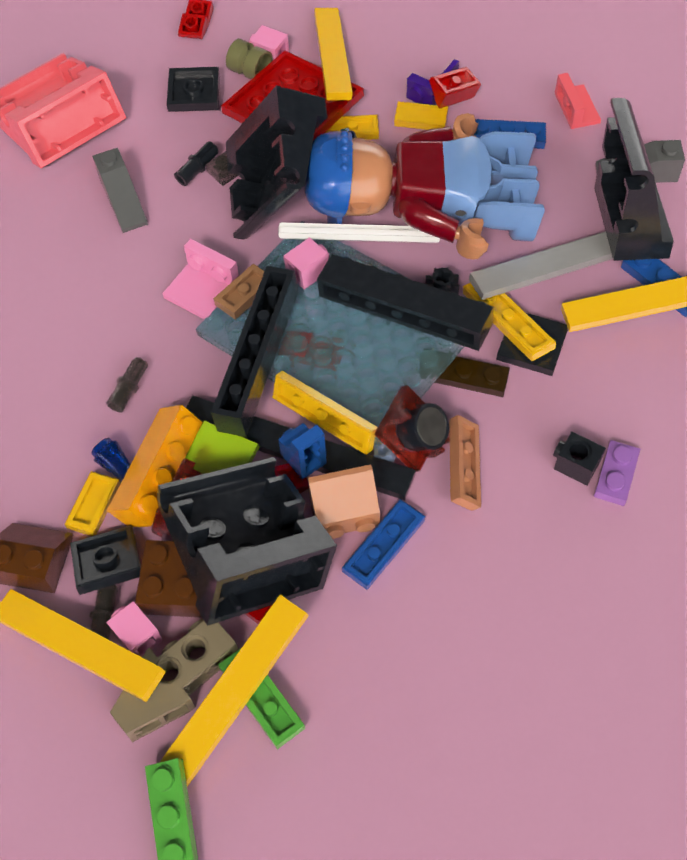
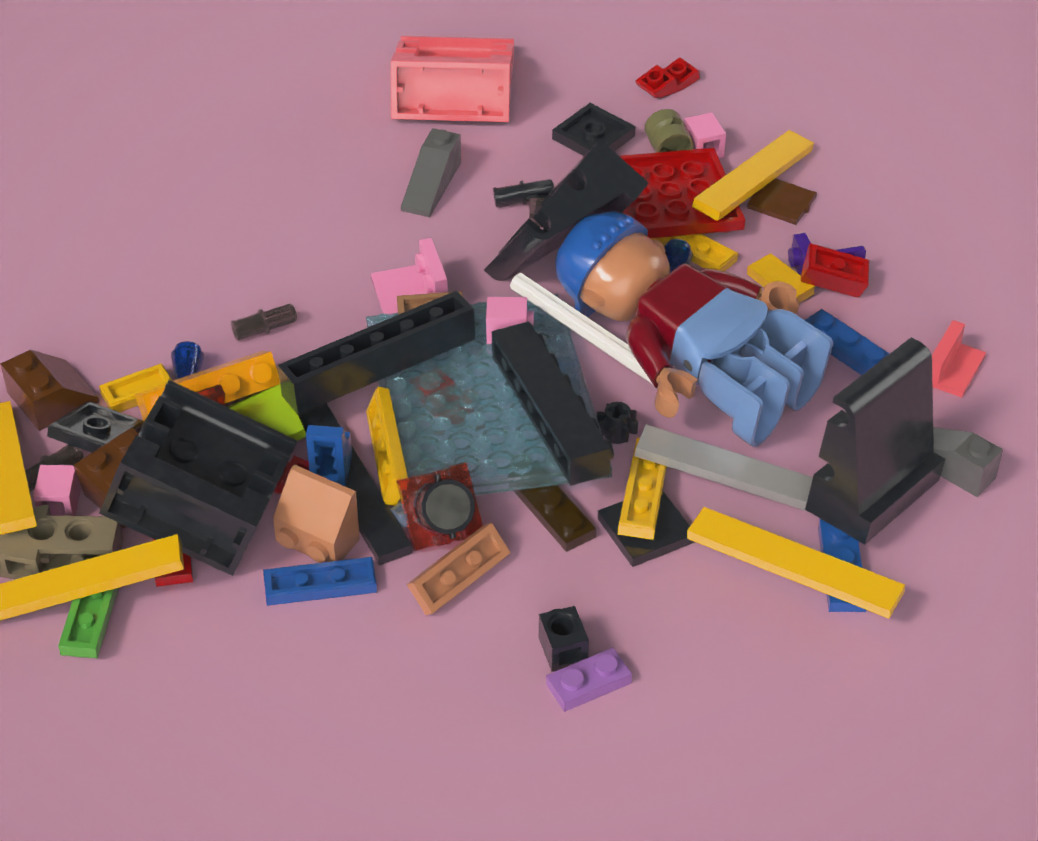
camera: 40 degrees right, 15 degrees down
none -> reddish brown piece [747,178,817,225]

